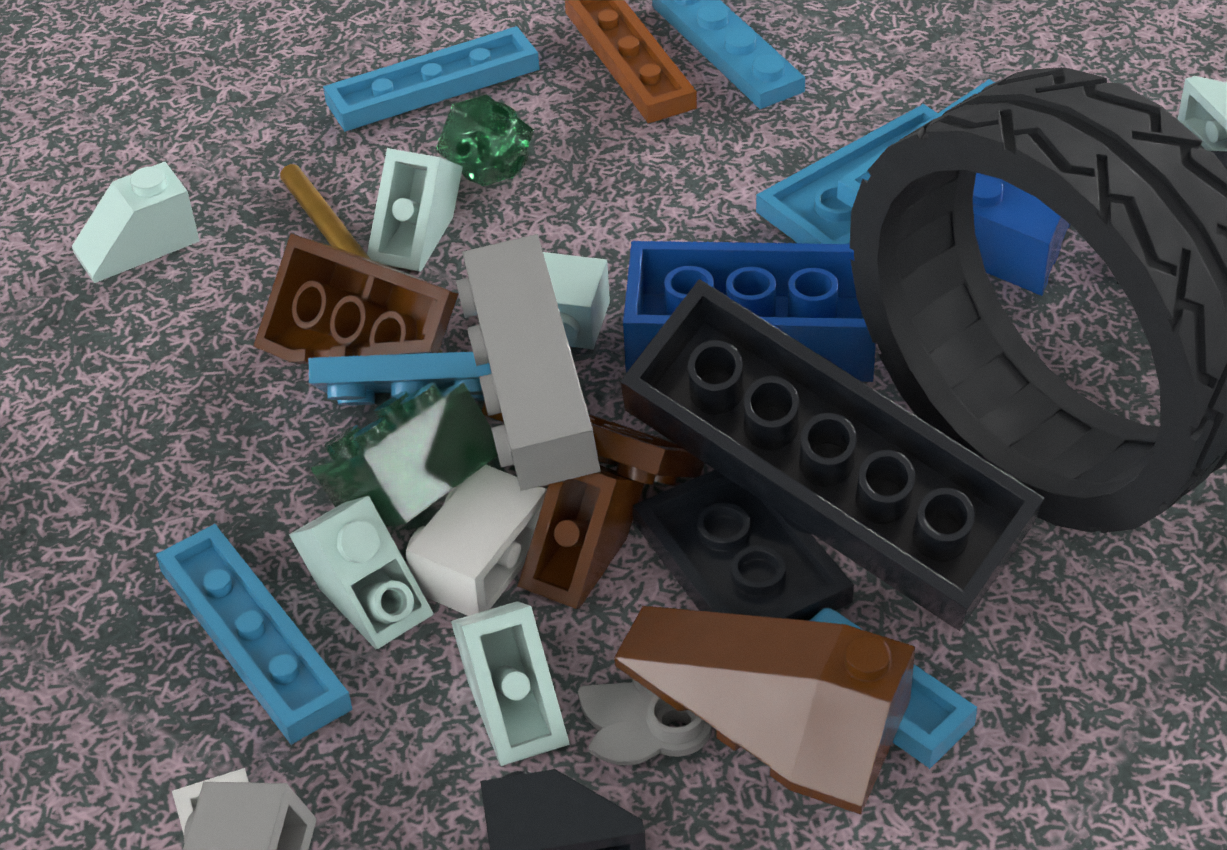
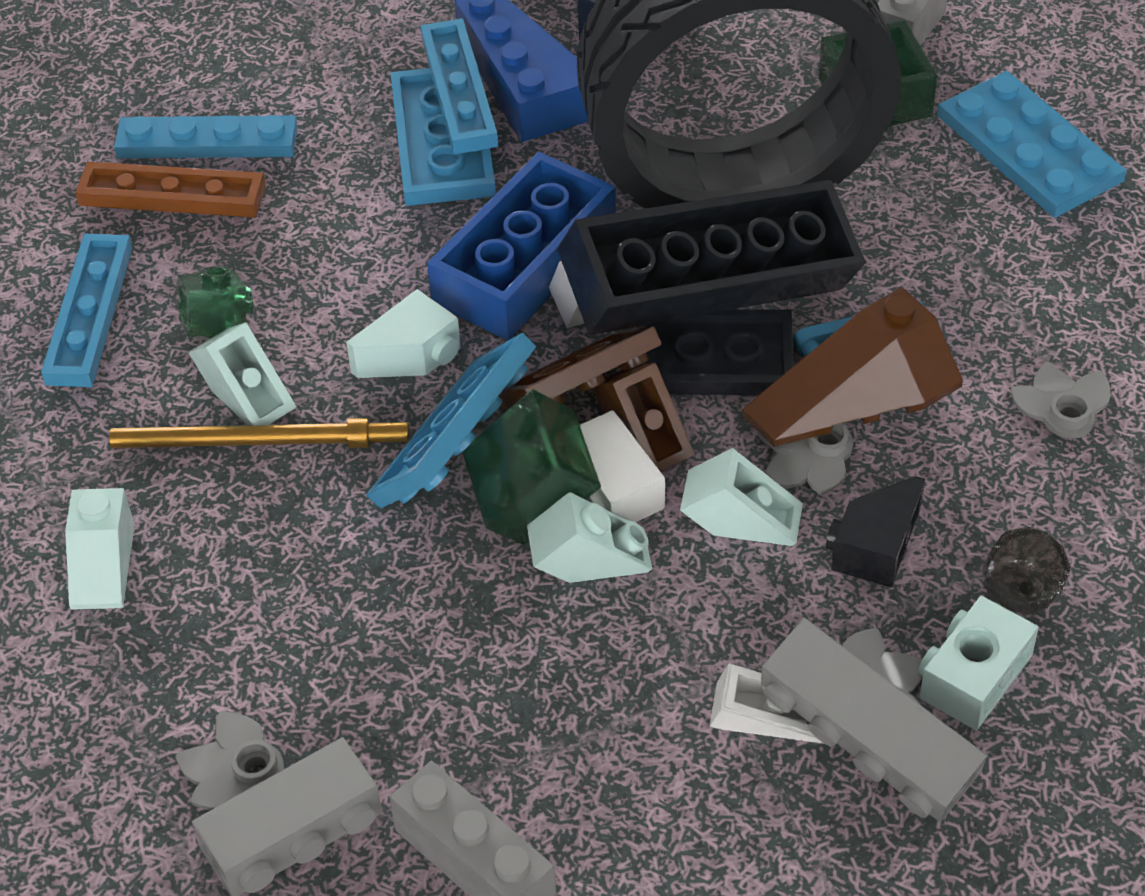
camera: 60 degrees left, 5 degrees up
dark azure plate [156,524,353,745] -> none
reddish brown wedge [253,233,458,364] -> none
light grey brick [456,234,600,491] -> none

